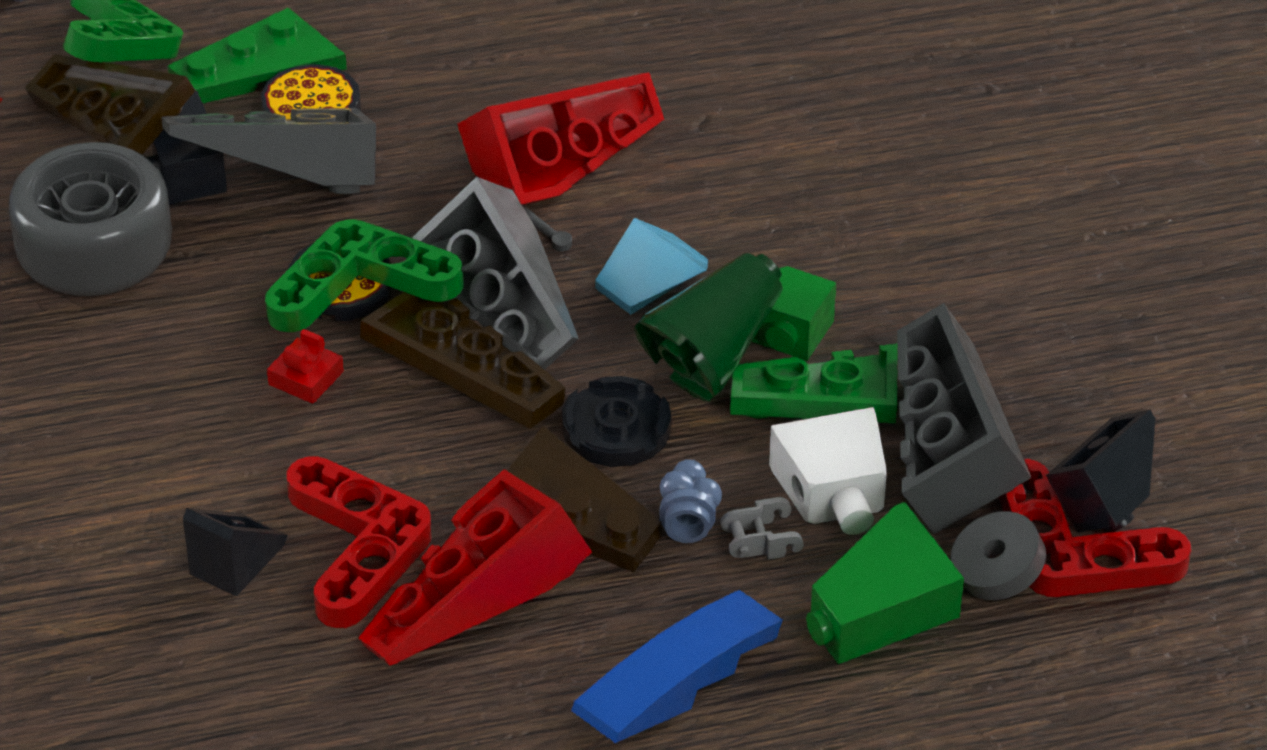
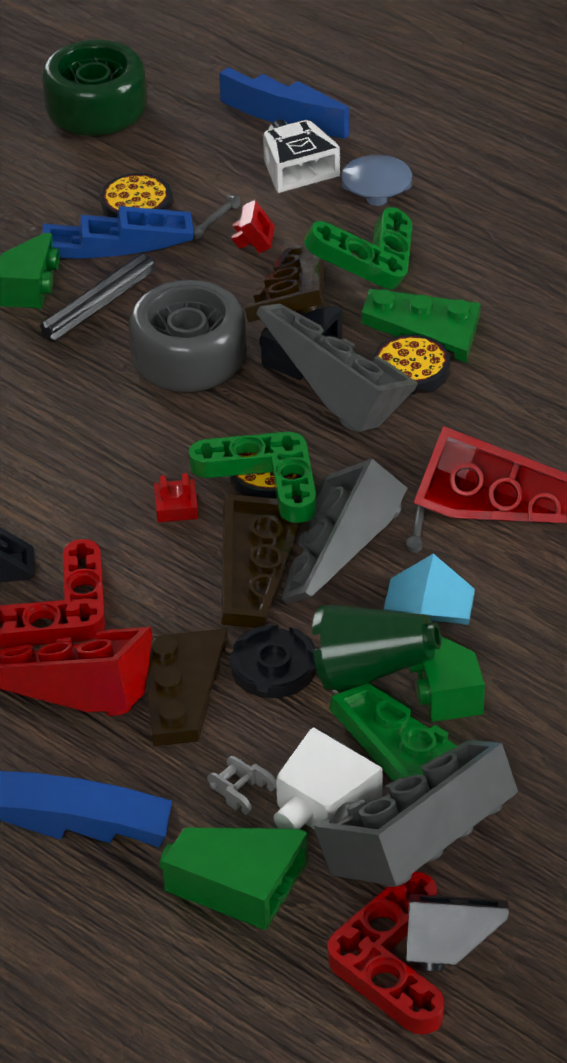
camera: 55 degrees right, 0 degrees up
sand blue piece [659,459,722,543] -> none
dark grey piece [951,511,1046,600] -> none

